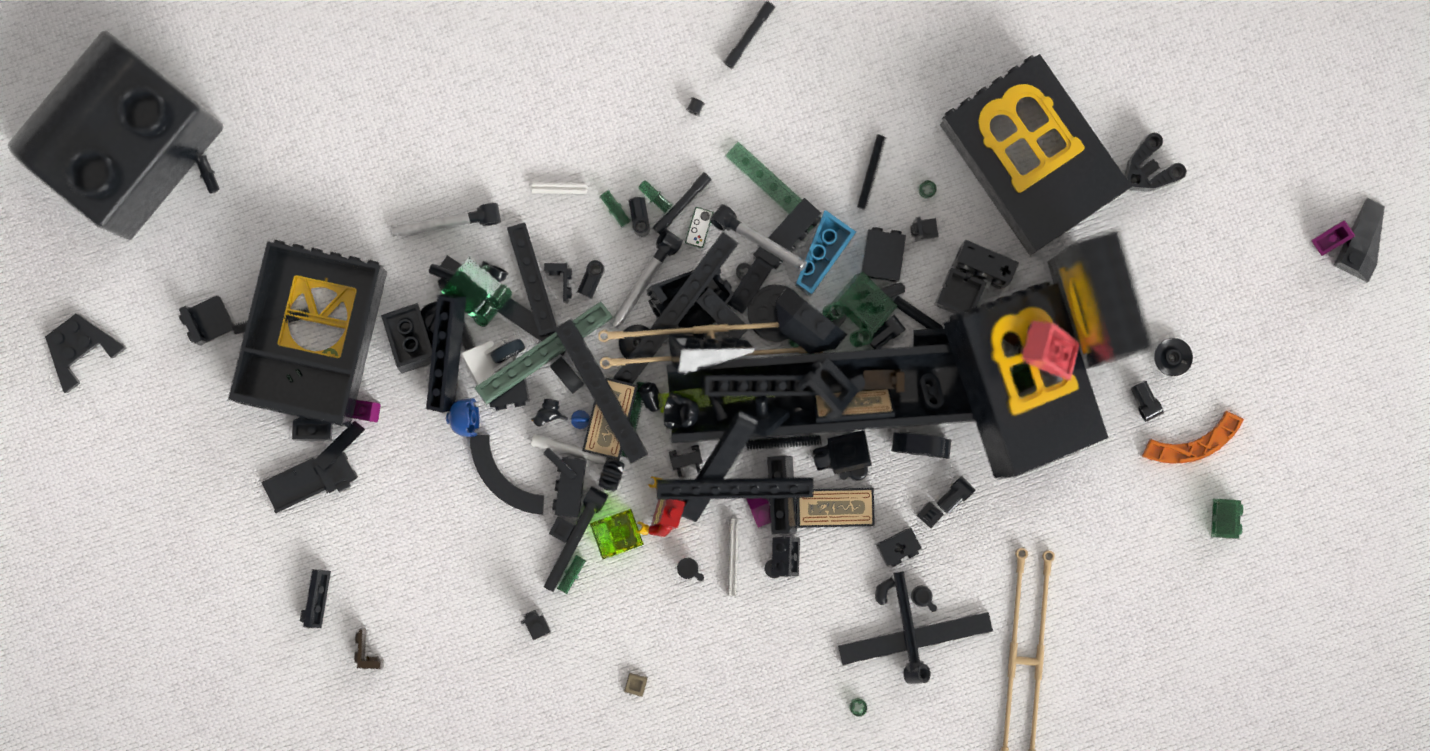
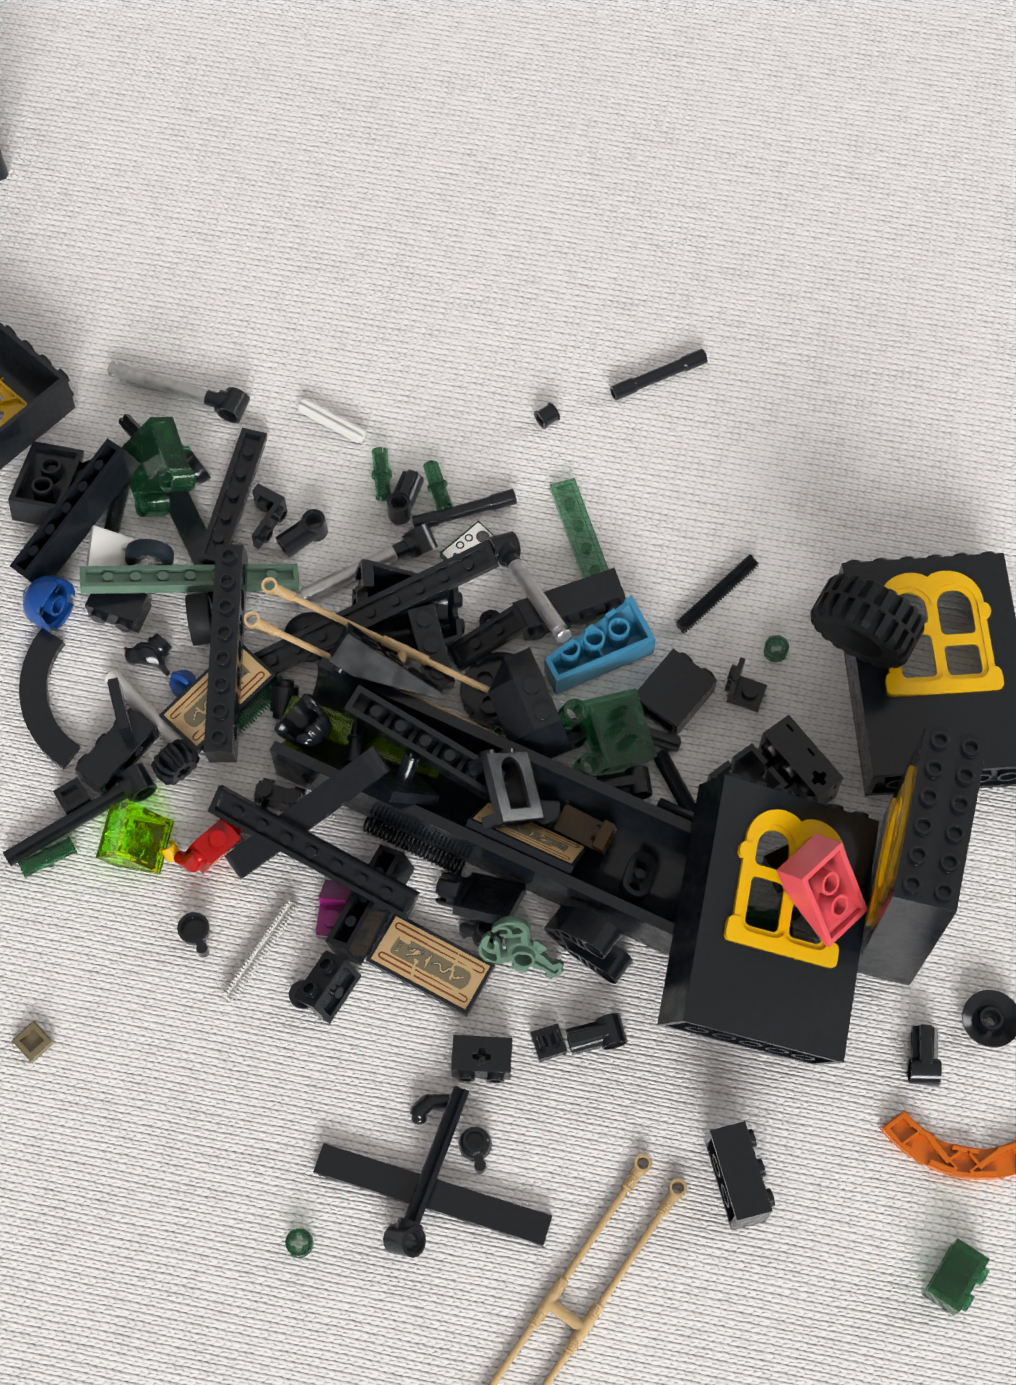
camera: 30 degrees right, 20 degrees down
none -> sand green animal [478,916,564,979]
none -> black brick [705,1121,775,1231]
none -> black tyre [810,573,925,669]

